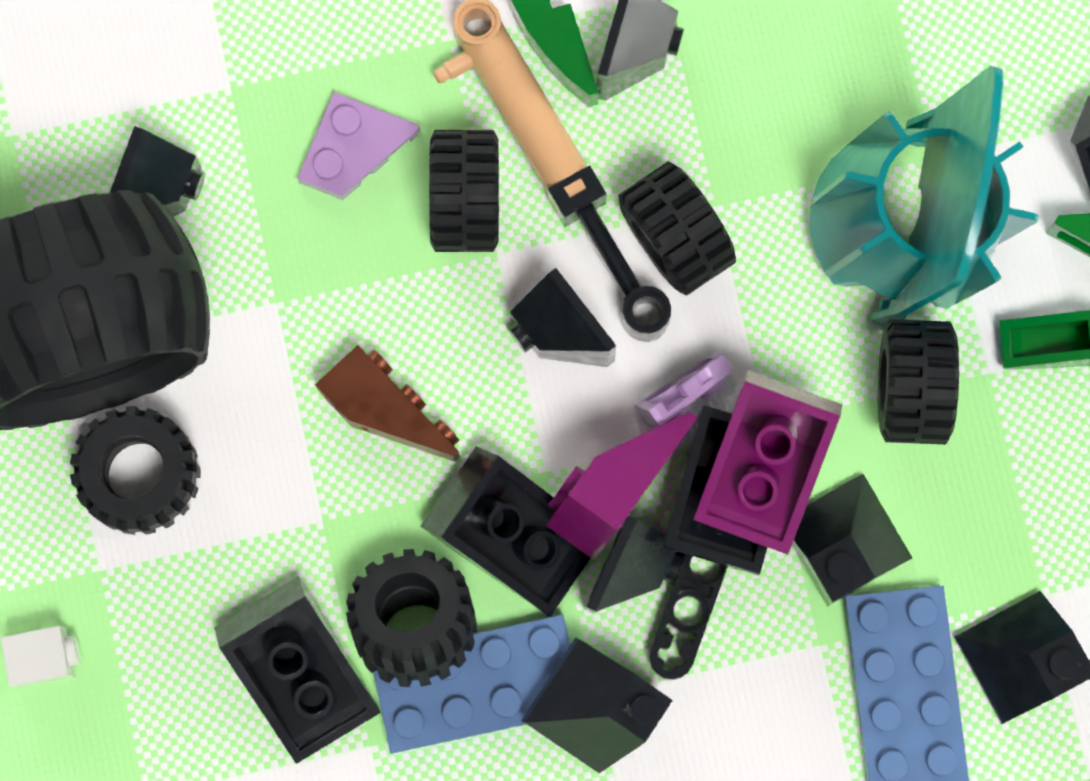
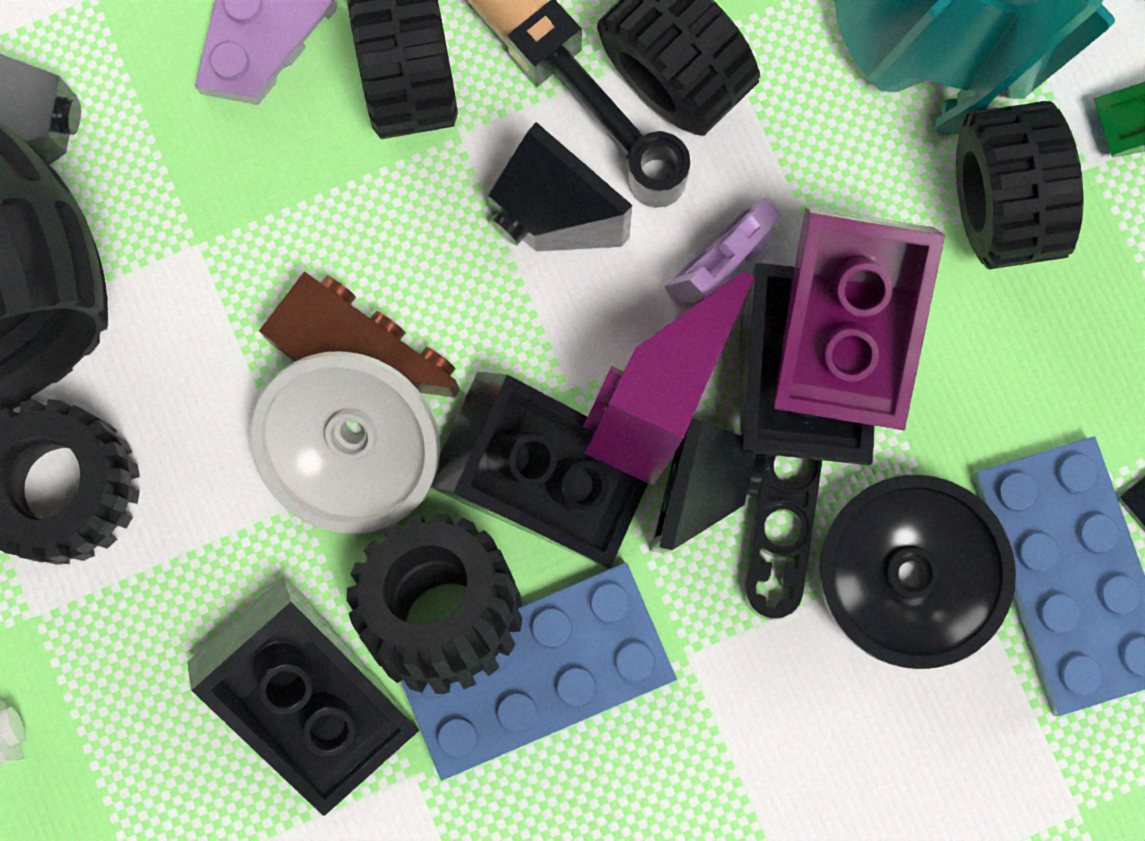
camera: 10 degrees left, 0 degrees up
black slope [521,637,673,774] -> none
black slope [792,473,913,607] -> none
none -> white dish [250,351,440,534]
none -> black dish [819,475,1016,669]

